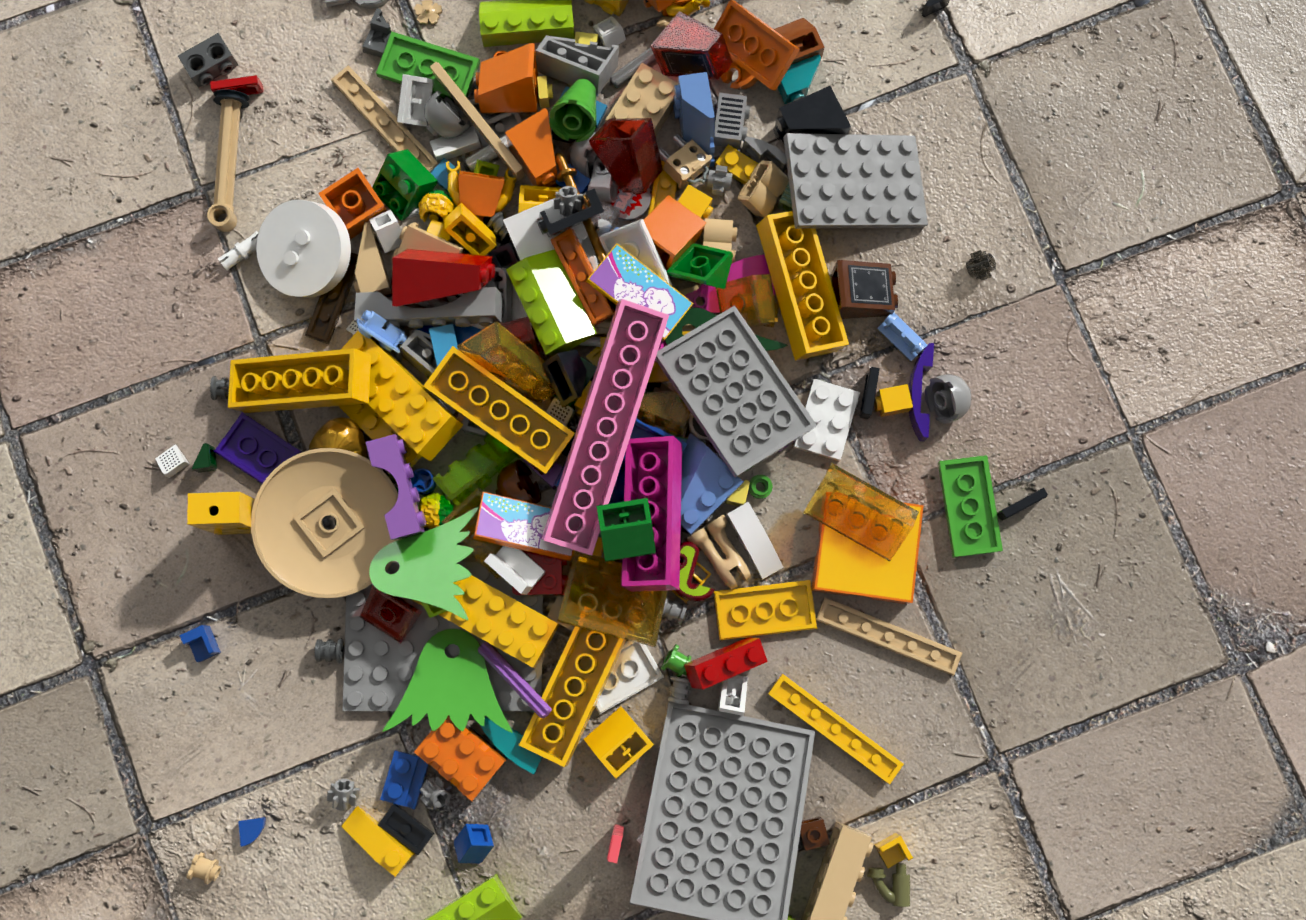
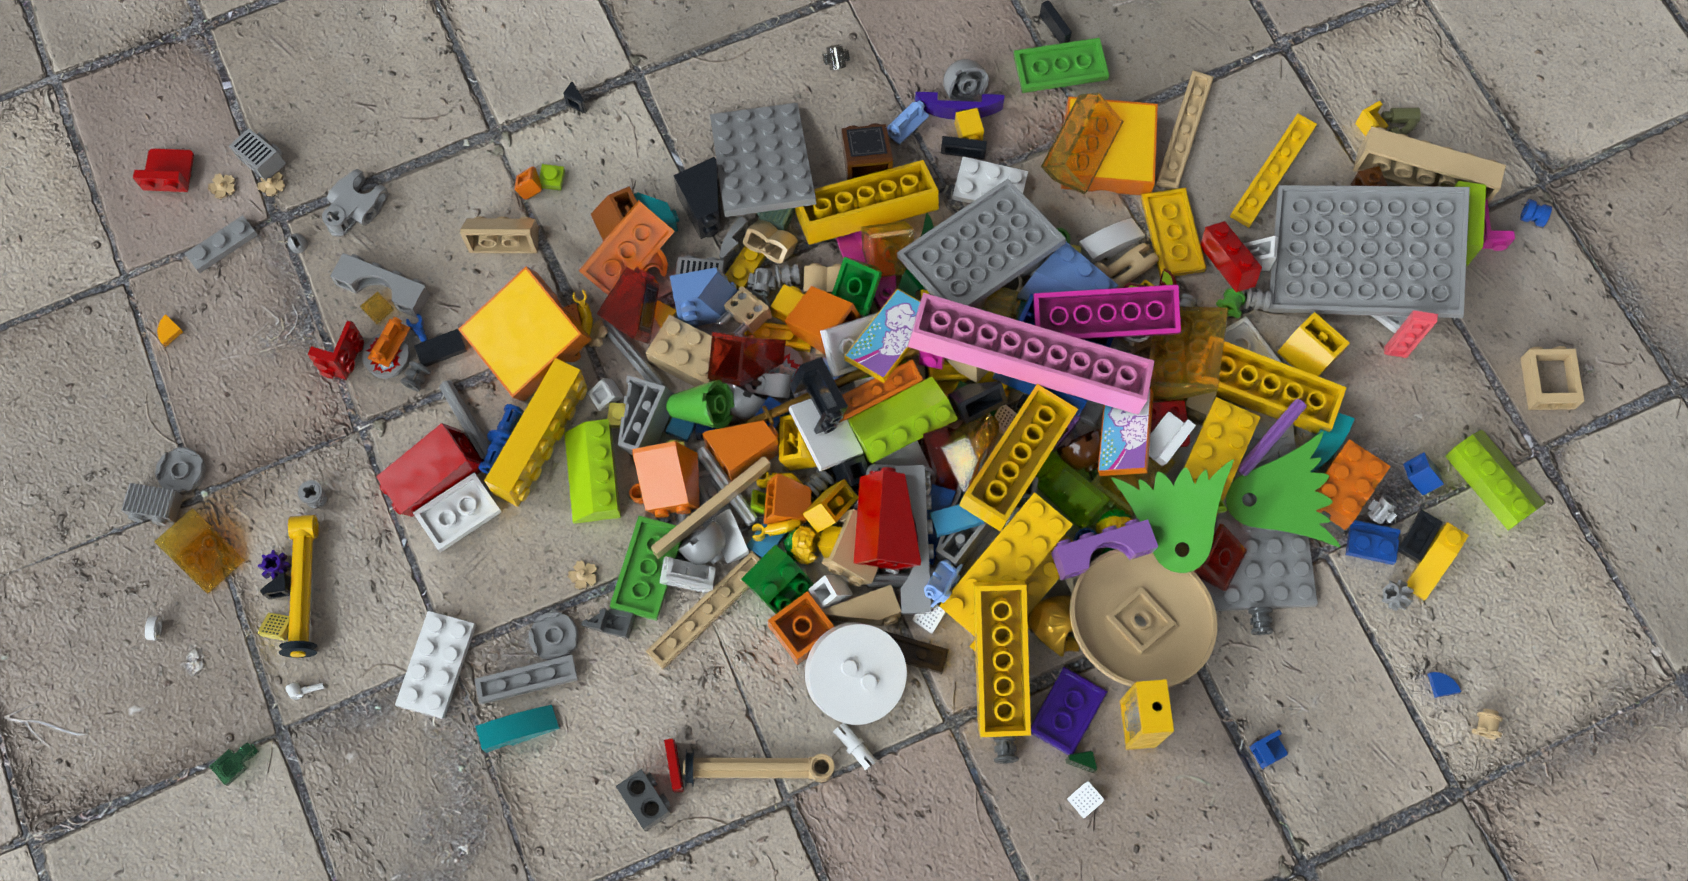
camera: 90 degrees left, 10 degrees down
light grey gear [553,186,584,217] -> none
green slope [596,498,656,562] -> none
none -> light grey bush [775,263,800,288]

